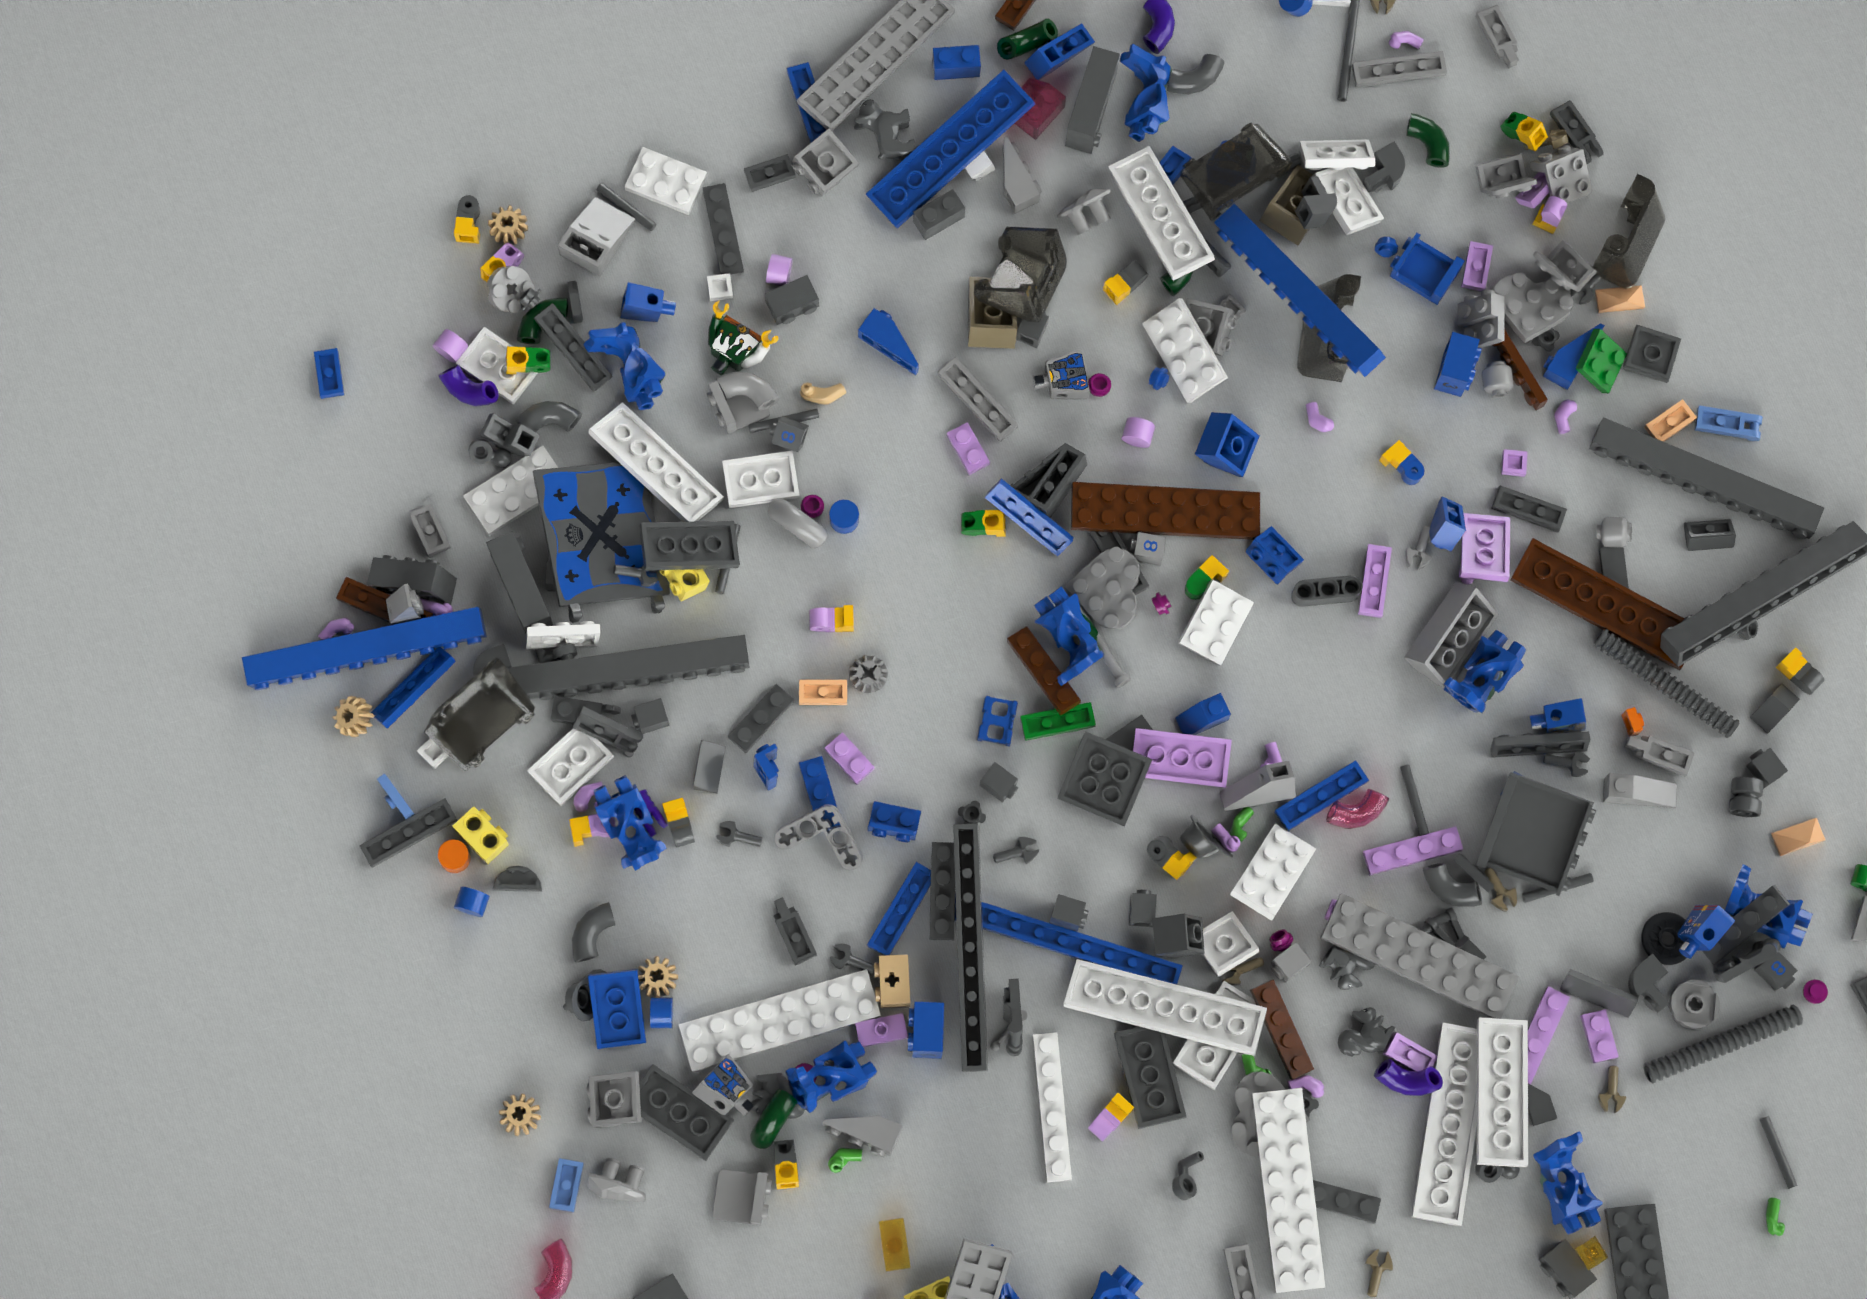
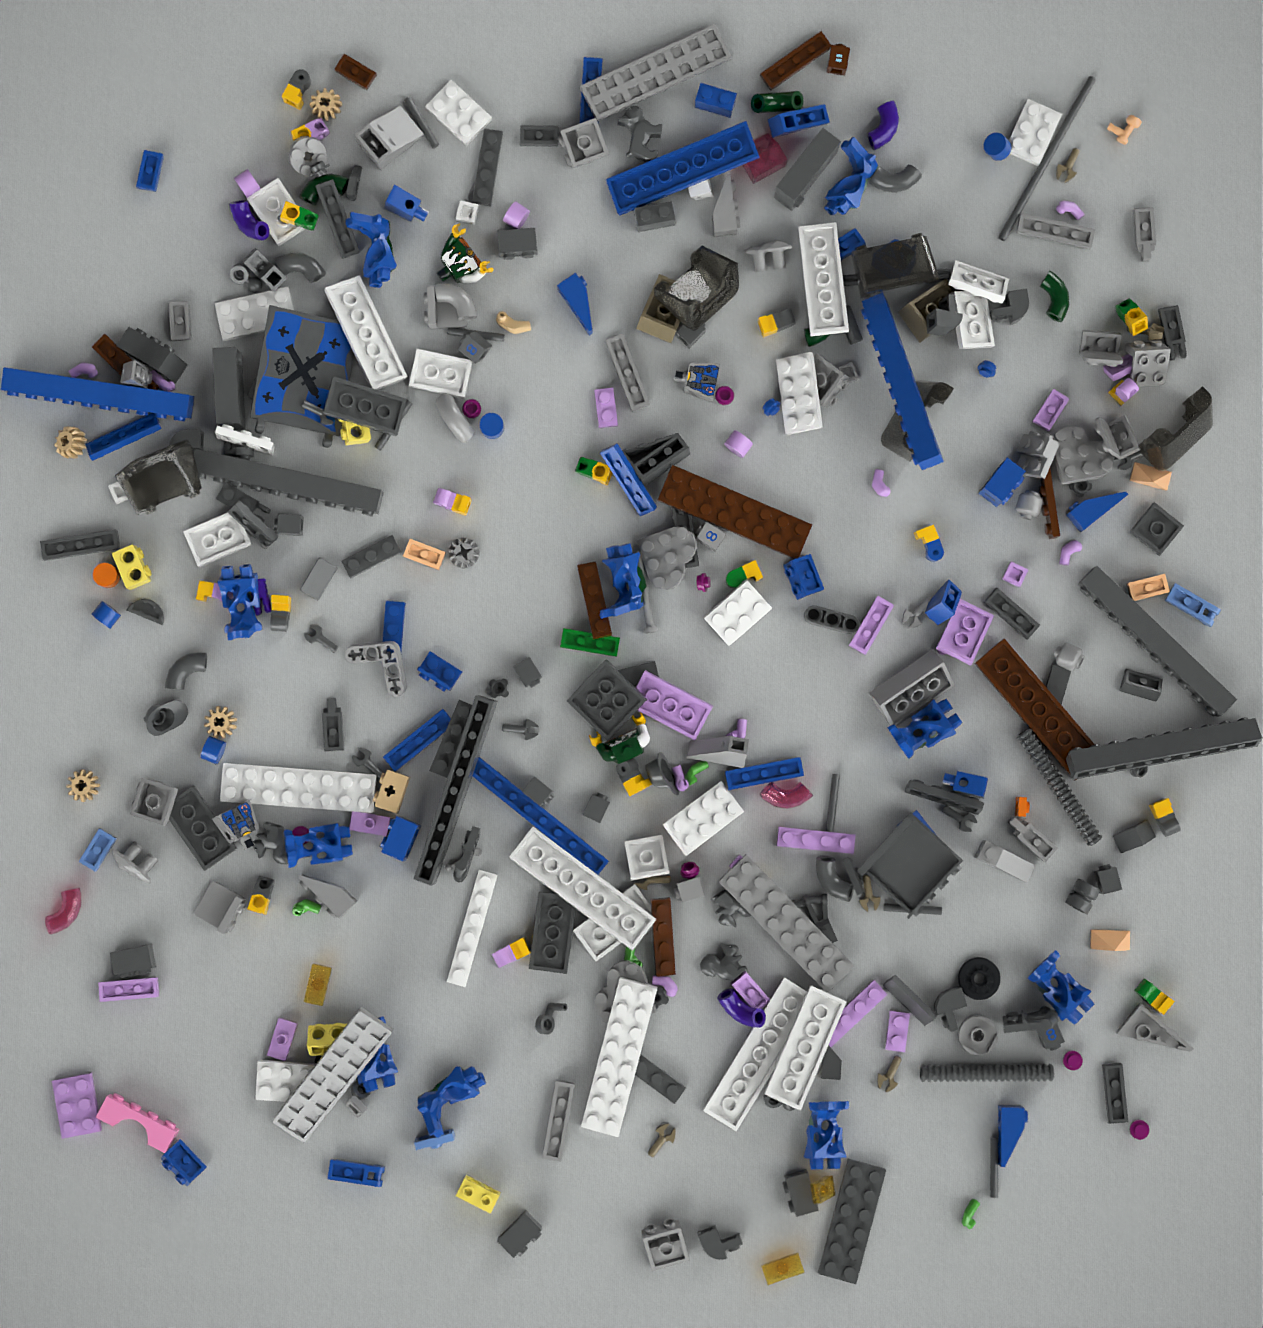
camera: 25 degrees right, 10 degrees up
medium blue plate [377,773,414,819] -> none
lavender arm [573,782,603,812] -> none
blue plate [588,969,646,1049] -> none
dark green cylinder [750,1089,798,1149] -> none
blue bracket [753,744,779,791] -> none
lavender plate [825,732,875,785] -> none
blue piece [977,696,1018,747] -> none
dark grey head [1152,913,1205,959] -> none
blue slope [1175,693,1231,735] -> none
blue slope [1195,412,1260,477] -> none
blue panel [1390,233,1465,305] -> none
green plate [1575,329,1627,394] -> none
blue torso [1678,905,1735,959] -> none
dark grey plate [1703,885,1790,965] -> none
none -> reddish brown plate [334,54,377,90]
none -> torso [589,712,650,764]
none -> blue slope [998,1105,1028,1167]

